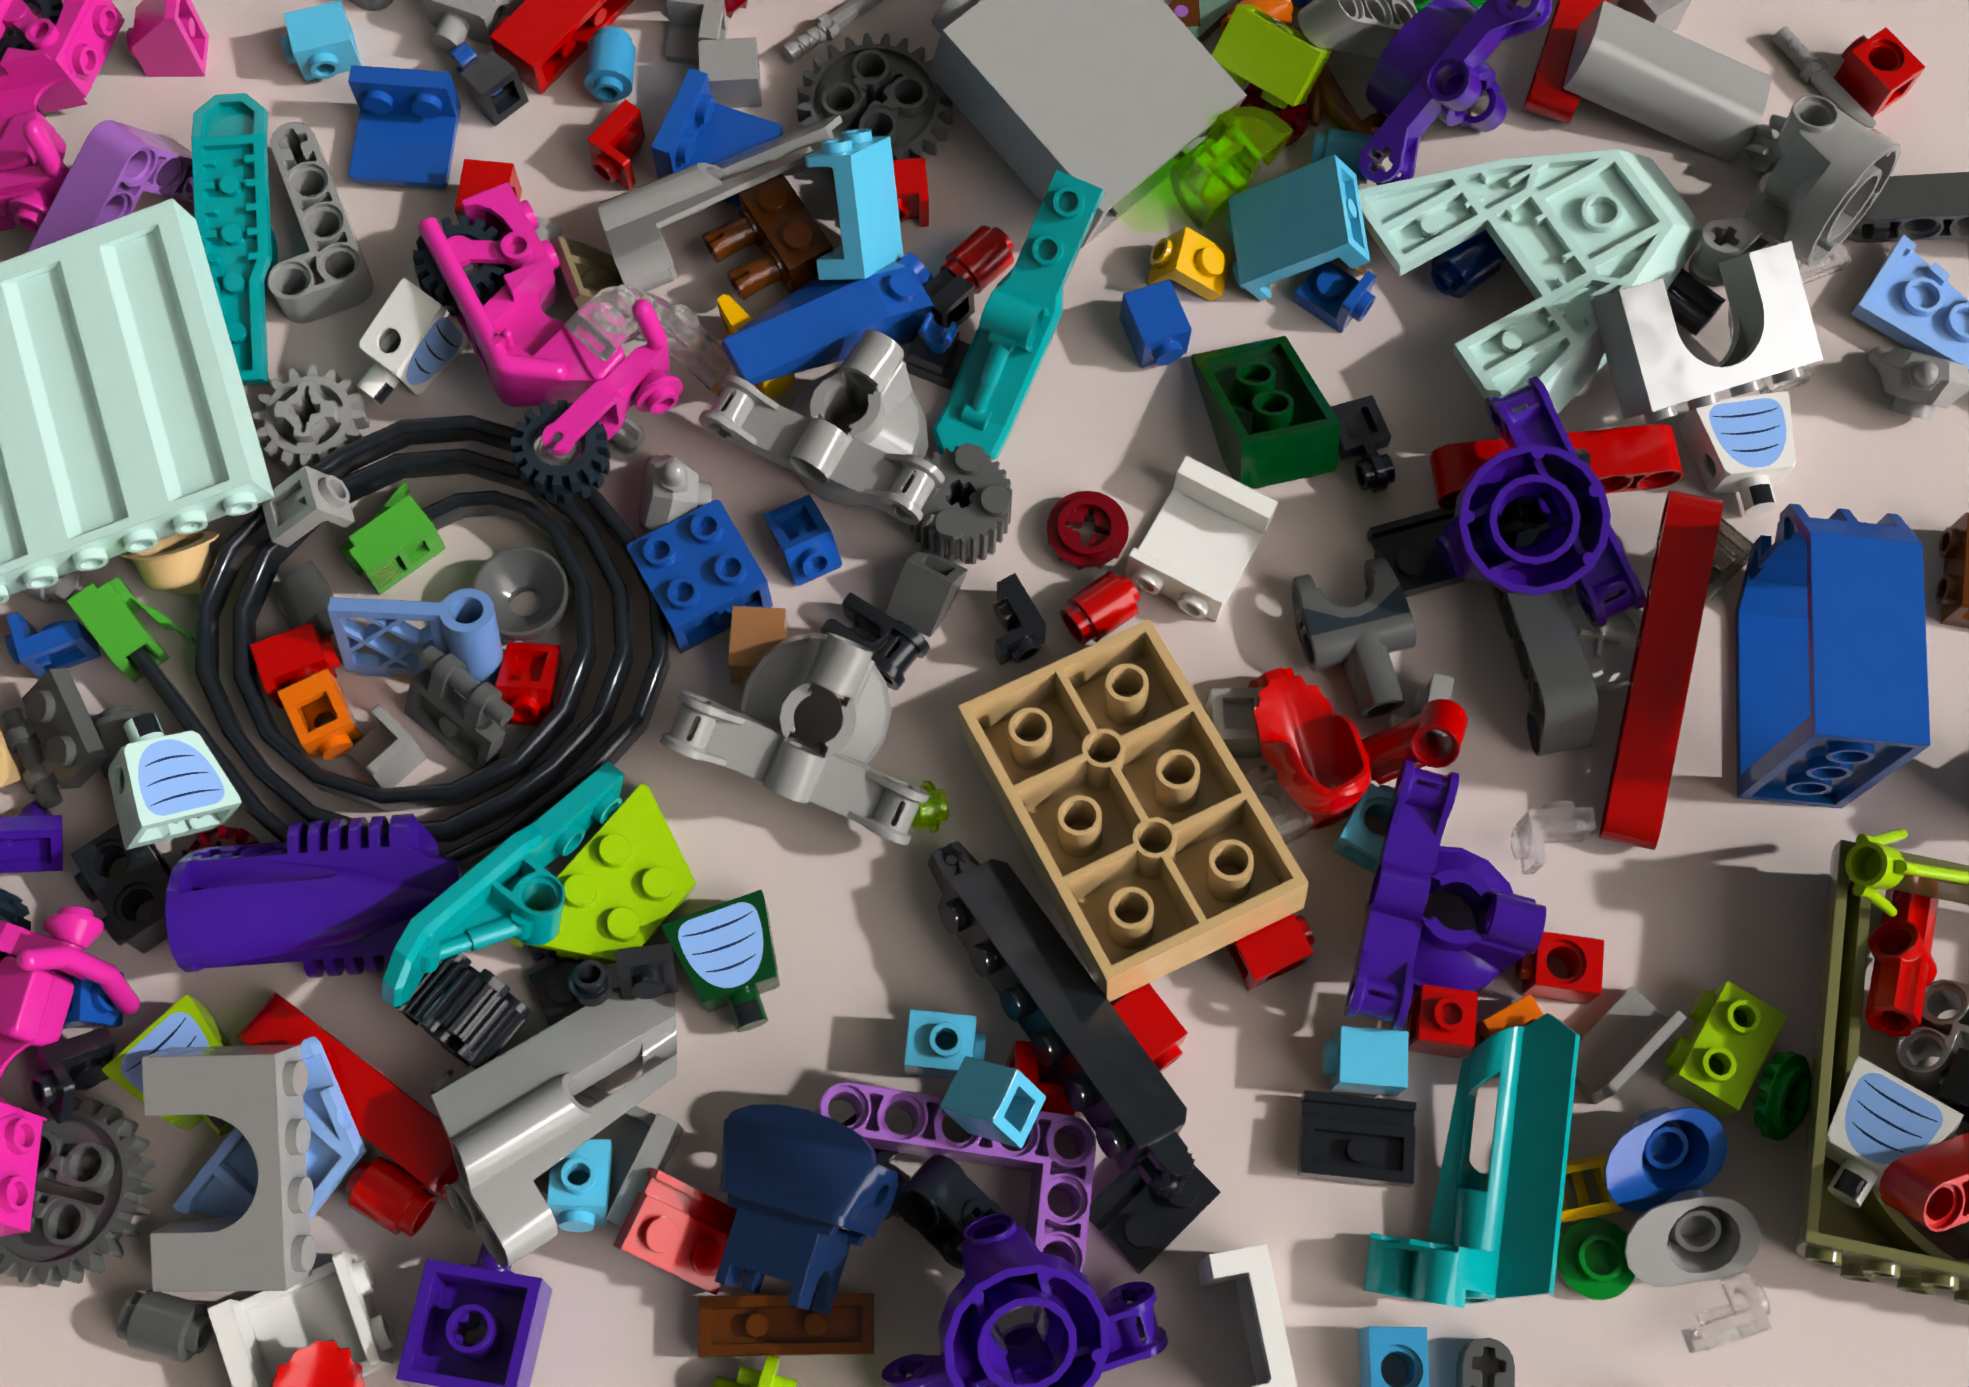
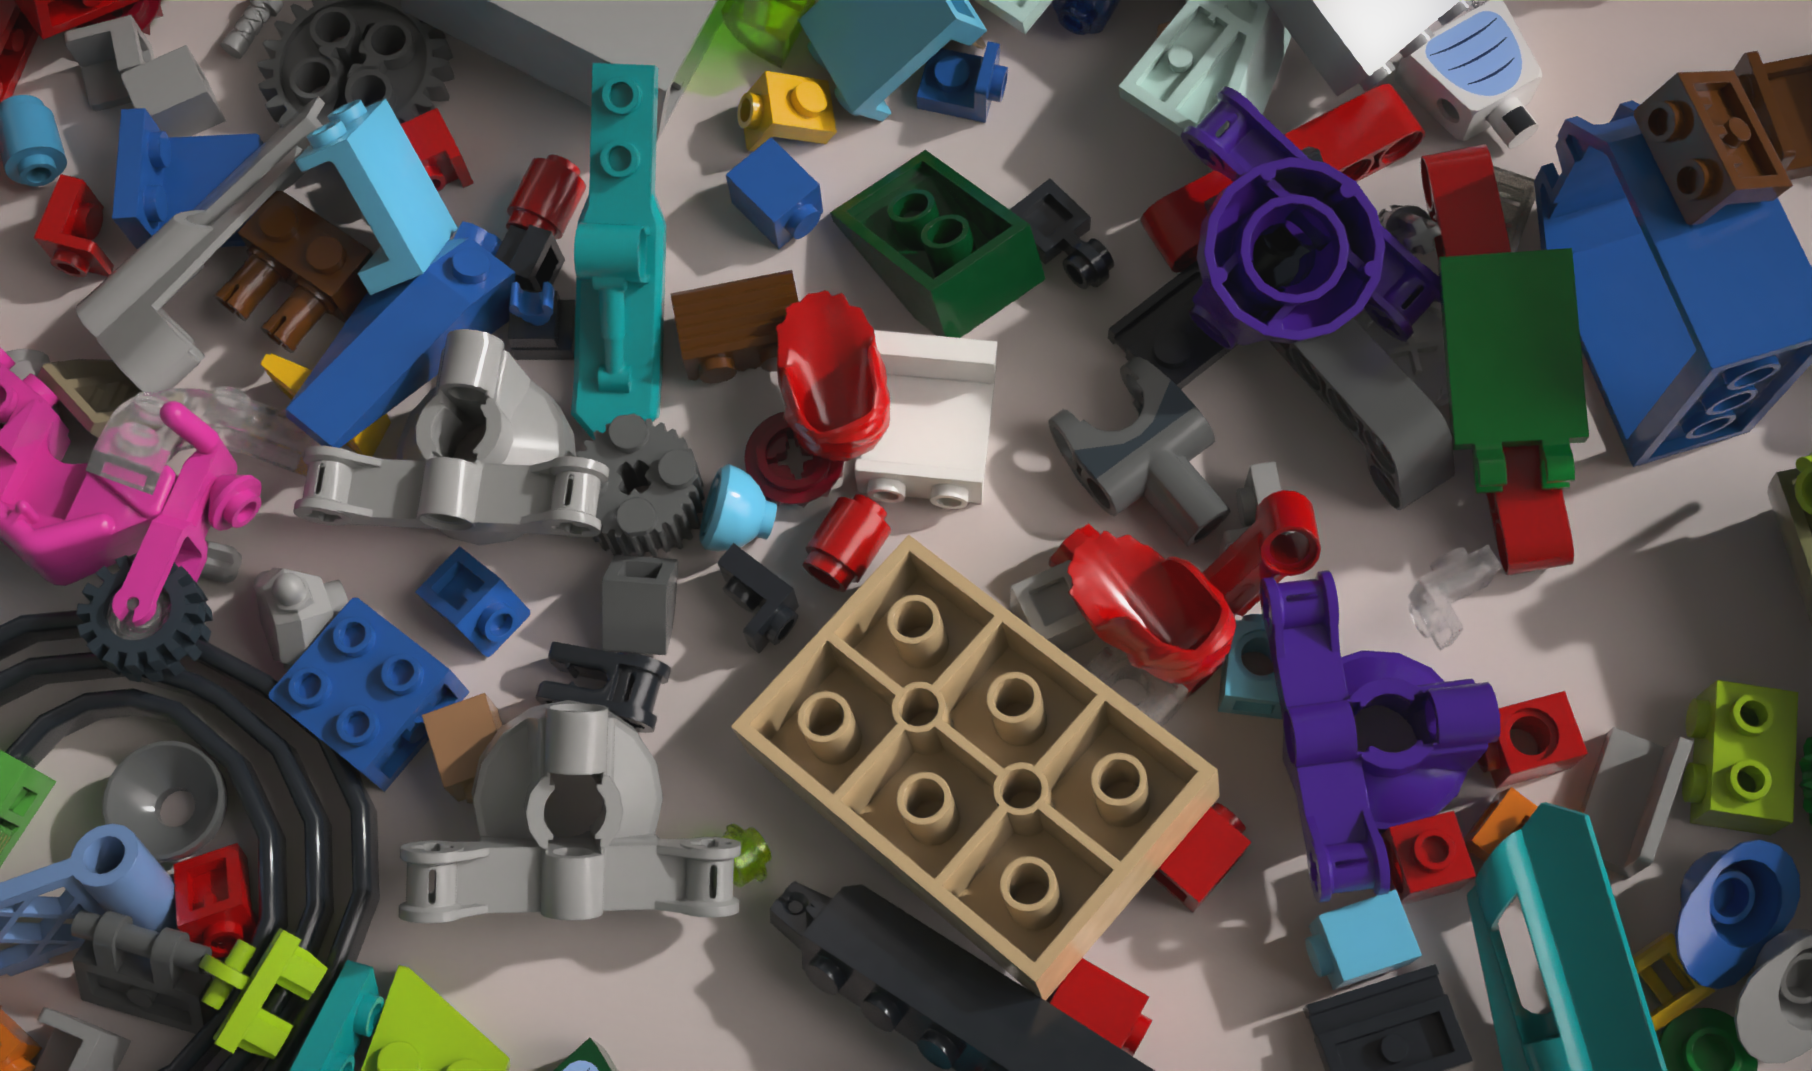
camera: 15 degrees left, 0 degrees up
none -> lime hips [198,927,328,1059]
none -> reddish brown brick [670,270,799,384]
none -> medium azure brick [699,464,777,552]
none -> red hair [776,290,890,461]
none -> dark grey axle [1378,204,1441,255]
none -> green tile [1438,248,1589,494]
none -> reddish brown bracket [1634,70,1793,225]

